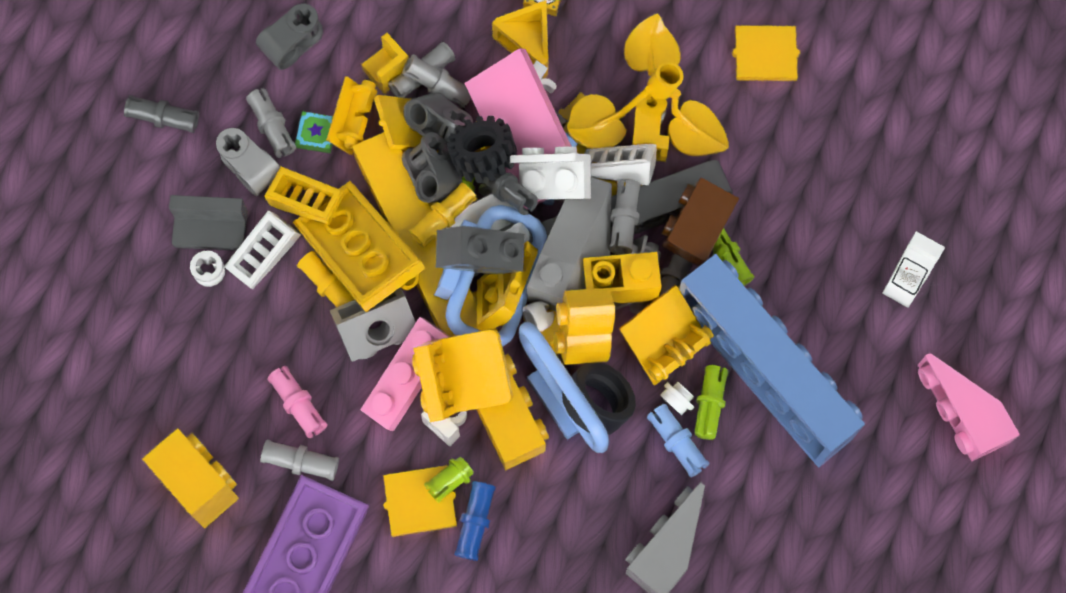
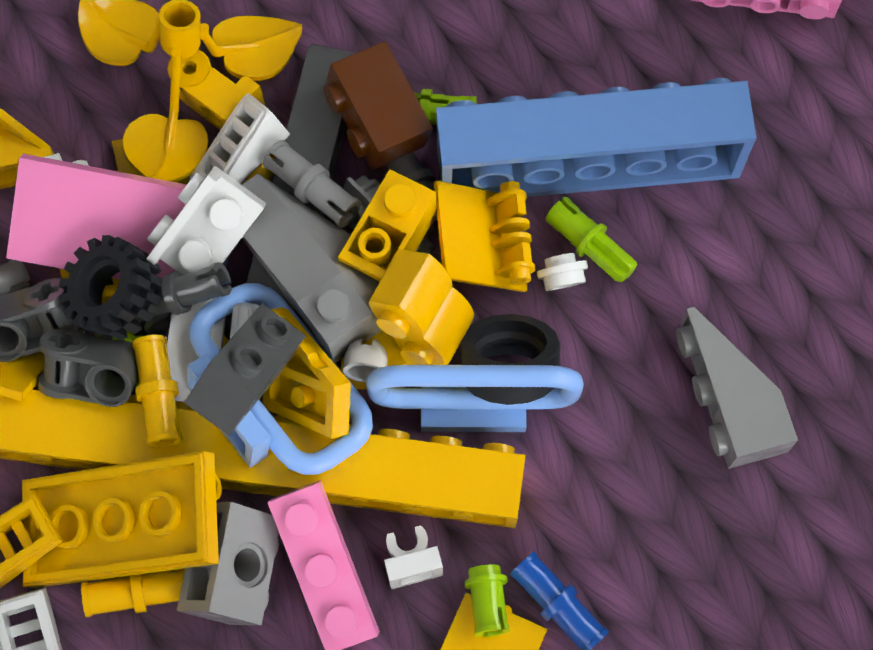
camera: 55 degrees left, 0 degrees up
yellow bracket [412,329,513,422] -> none
light blue pin [647,404,710,477] -> none

